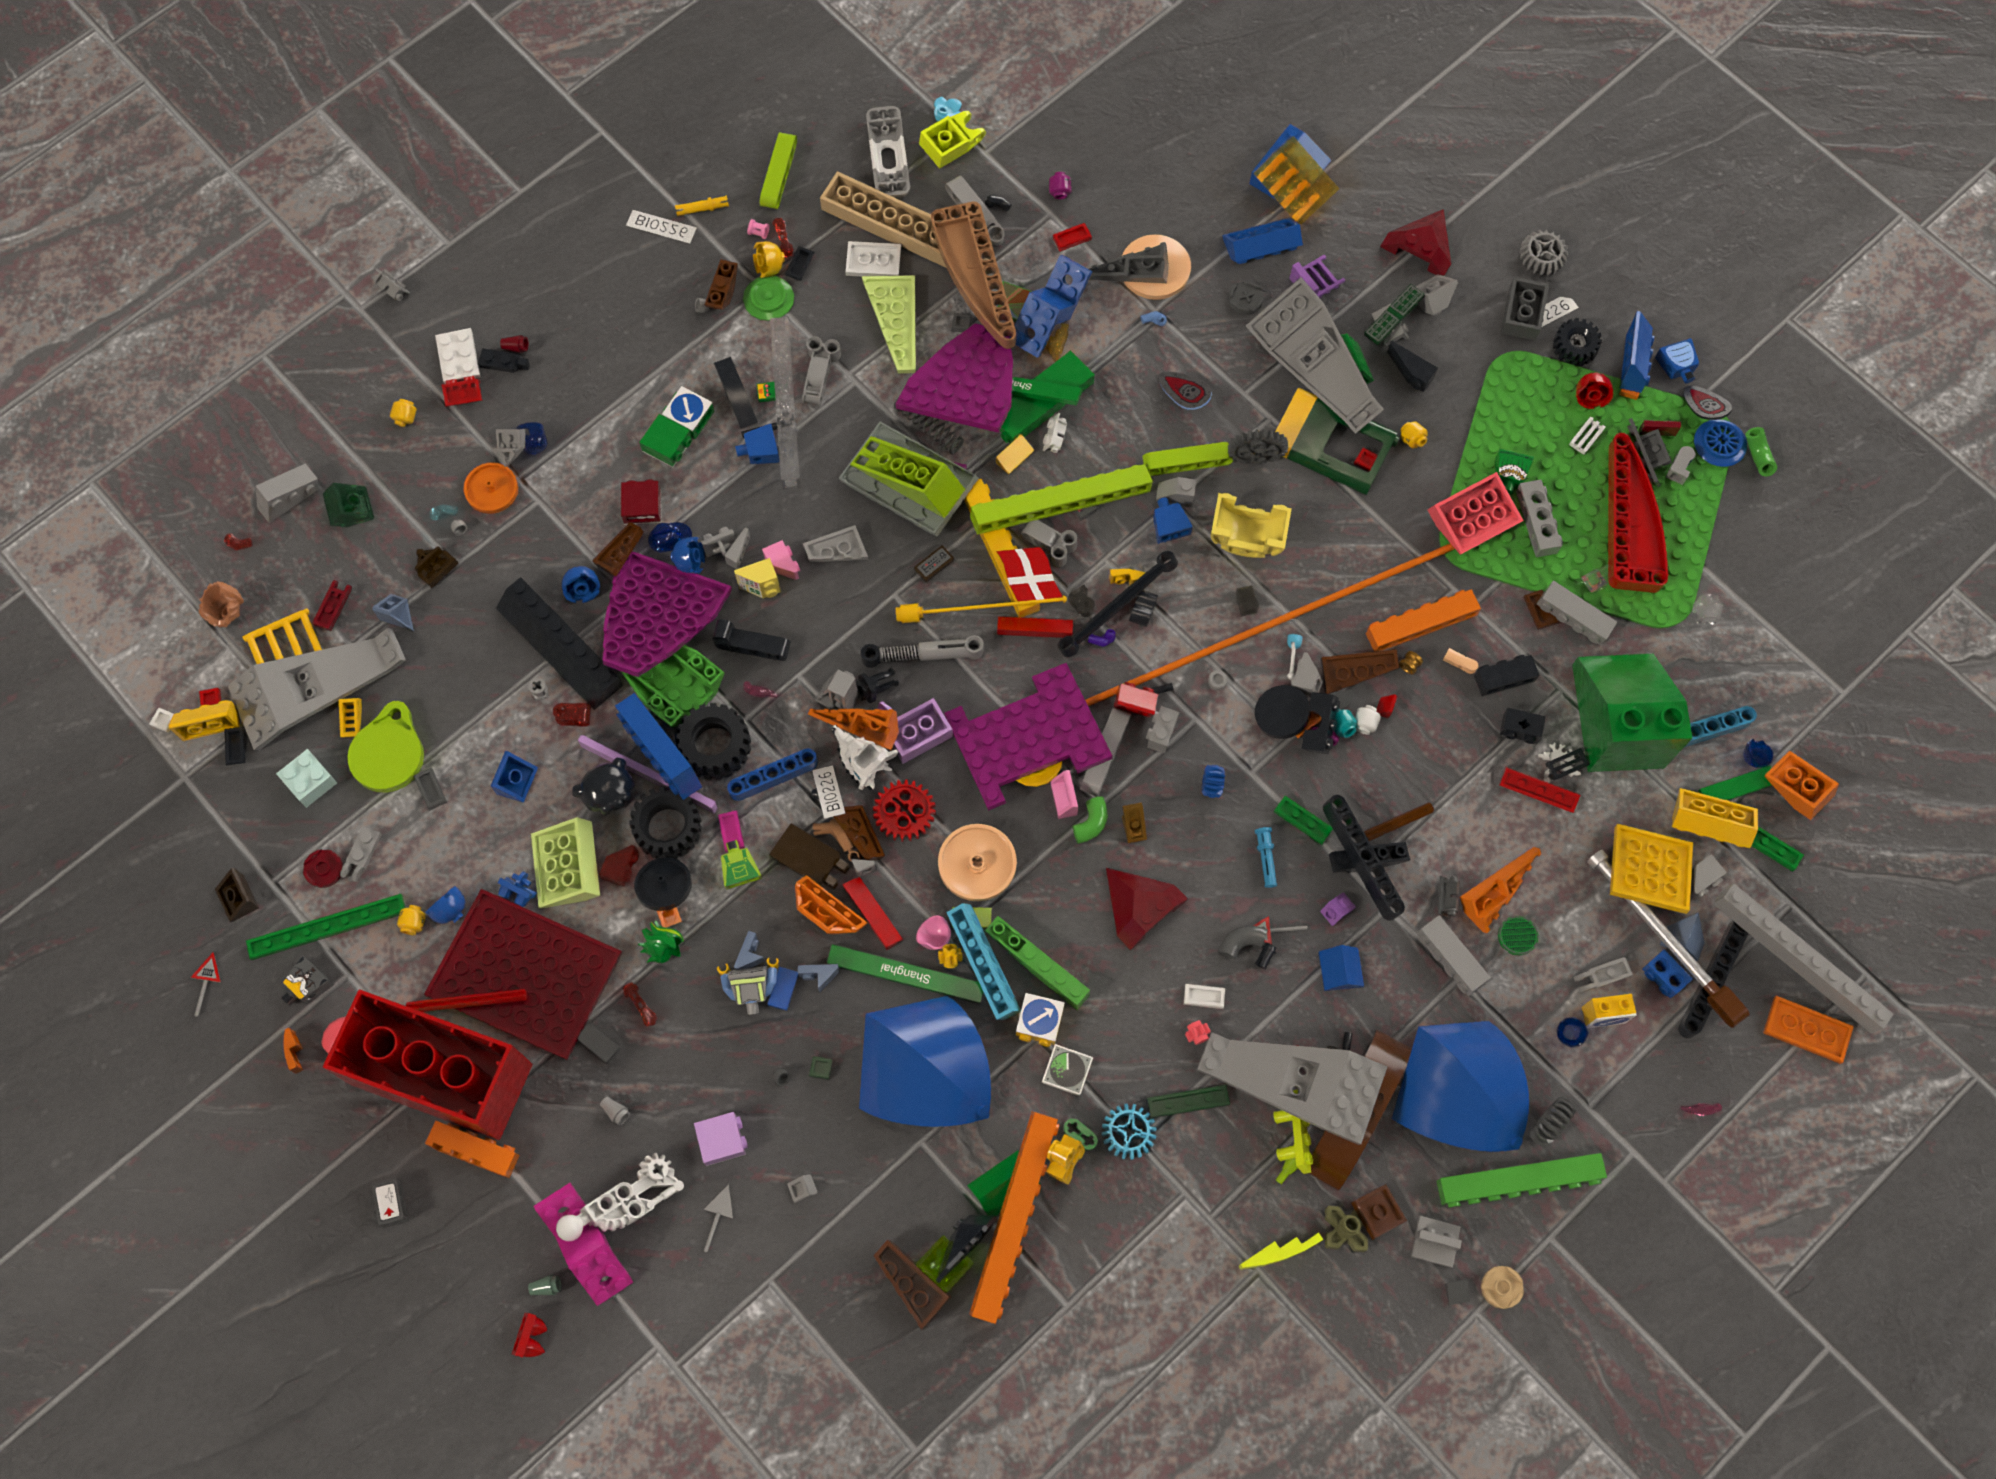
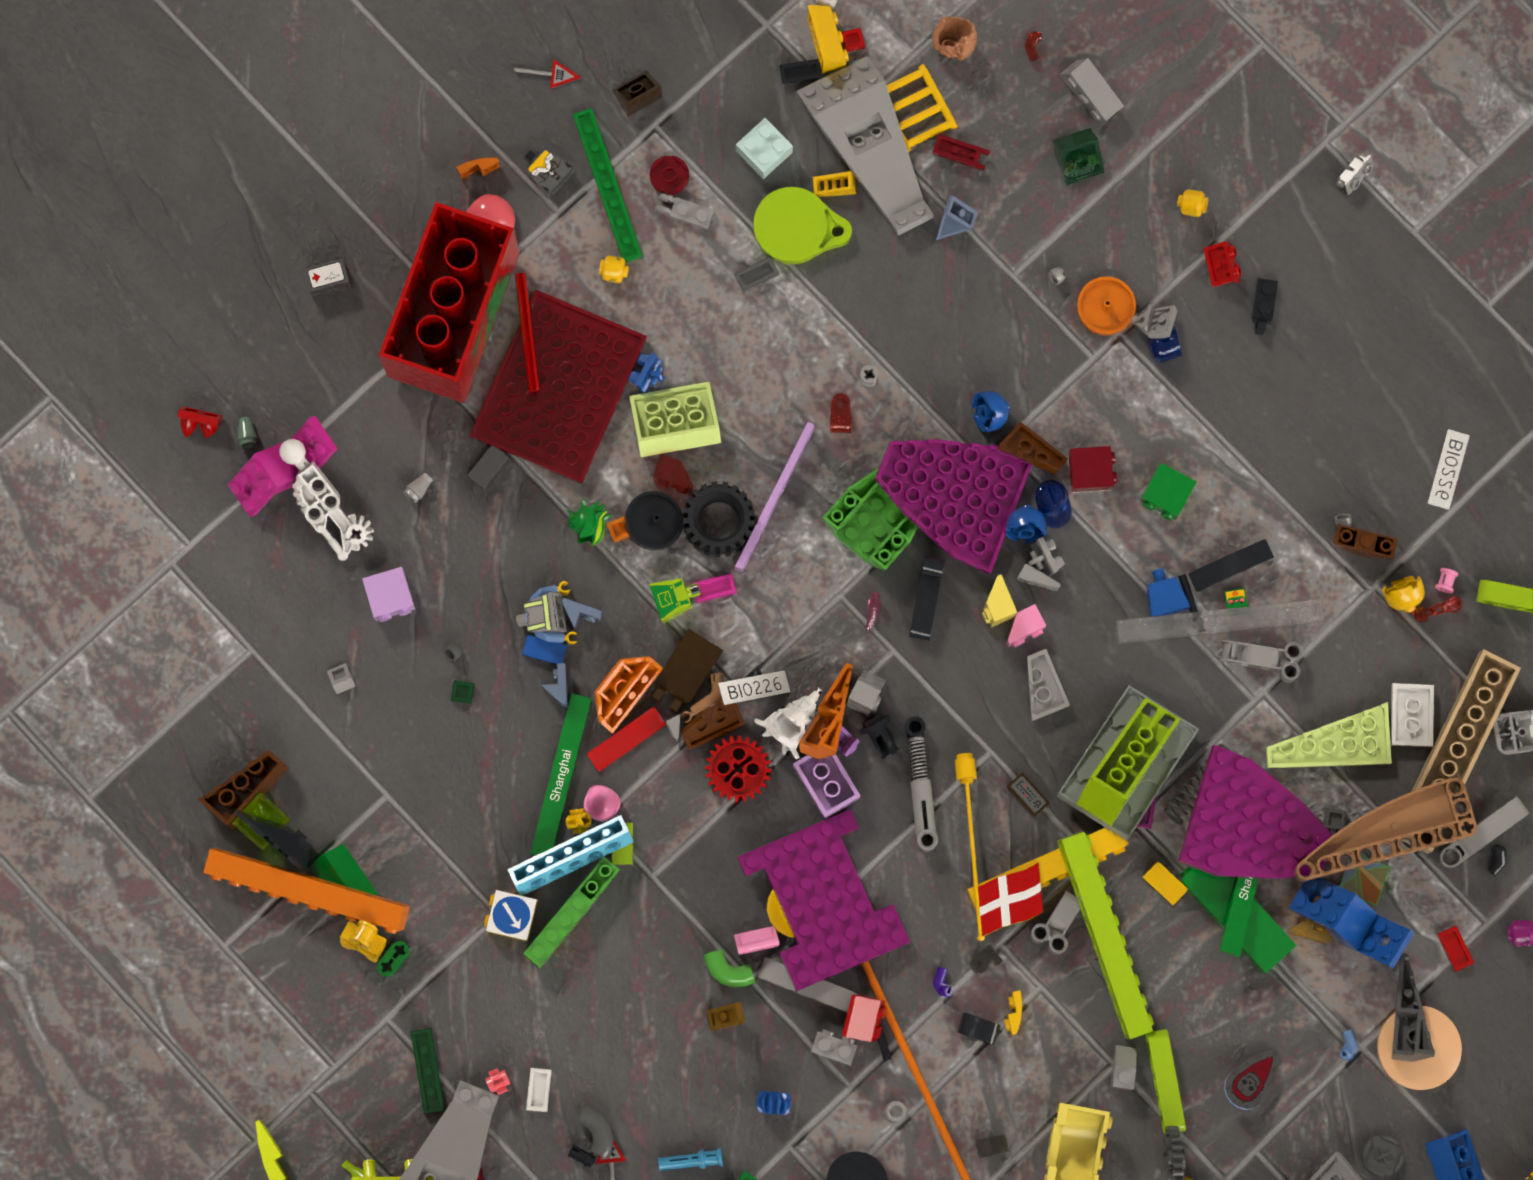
camera: 85 degrees right, 10 degrees up
dark brown slope [415,546,459,588] -> none
blue cylinder [425,886,466,924] -> none
orange wedge [425,1120,520,1178] -> none
clear light blue arm [430,504,458,520] -> none
white plate [435,328,481,384] -> none
blue slope [491,751,538,802] -> none
black slope [496,577,623,710] -> none
dark red cone [500,335,529,353] -> none
black piece [572,757,635,816] -> none
blue brick [615,693,702,800] -> none
clear red piece [622,982,657,1026] -> none
piece [662,386,715,439] -> none
yellow pin [675,195,729,216] -> none
black tyre [675,703,751,780] -> none
light grey piece [704,1184,733,1252] -> none
blue beam [727,748,818,801] -> none
bright green piece [743,276,794,321] -> none
black tile [785,246,815,281] -> none
blue panel [859,996,991,1127] -> none
light nougat dish [938,824,1017,901] -> none
red slope [997,616,1073,638] -> none
tile [1042,1044,1093,1096] -> none
white hinge [1043,413,1067,453] -> none
black piece [1058,551,1178,657] -> none
medium azure gear [1101,1104,1157,1160] -> none
dark red wedge [1106,868,1188,951] -> none
blue torso [1153,497,1193,544] -> none

